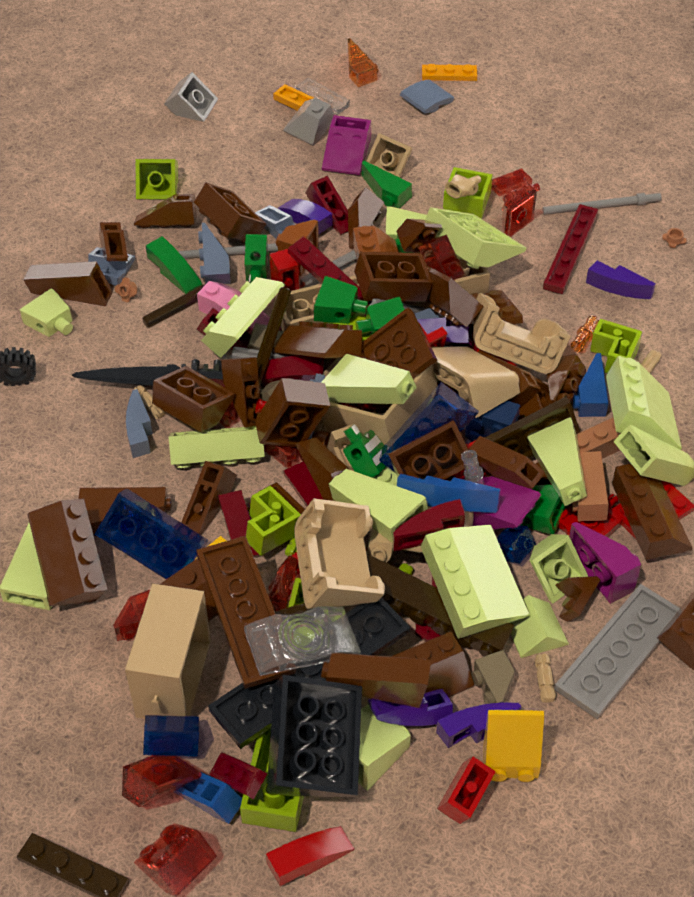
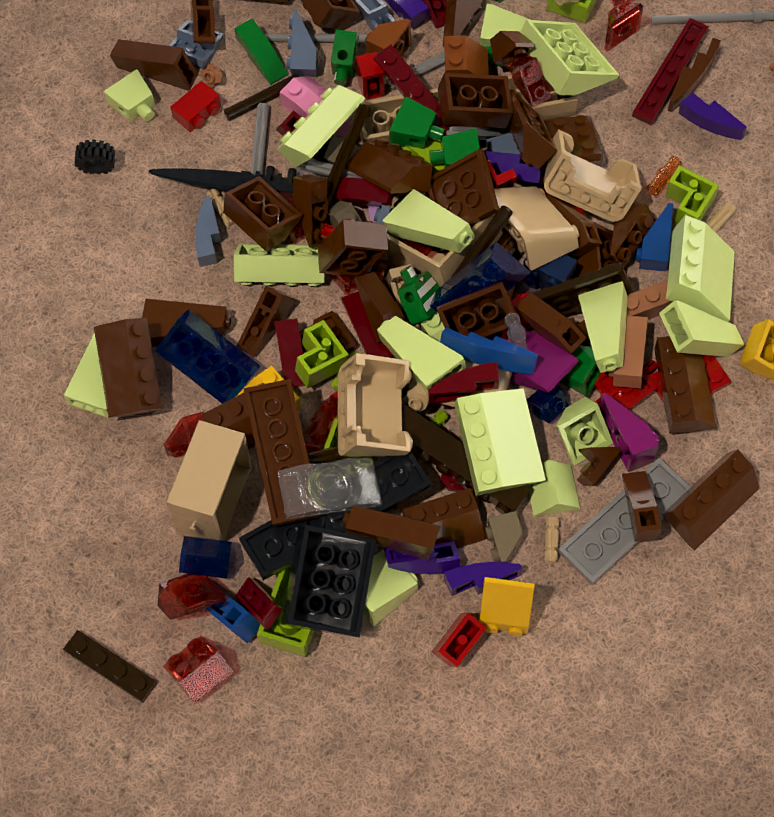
camera: 10 degrees right, 15 degrees up
red slope [266,826,355,887] -> none
none -> red brick [170,80,221,132]
none -> light grey axle [251,103,269,176]
none -> dark brown axle [451,205,513,285]
none -> reddish brown slope [622,471,662,542]
none -> reddish brown slope [668,38,721,112]

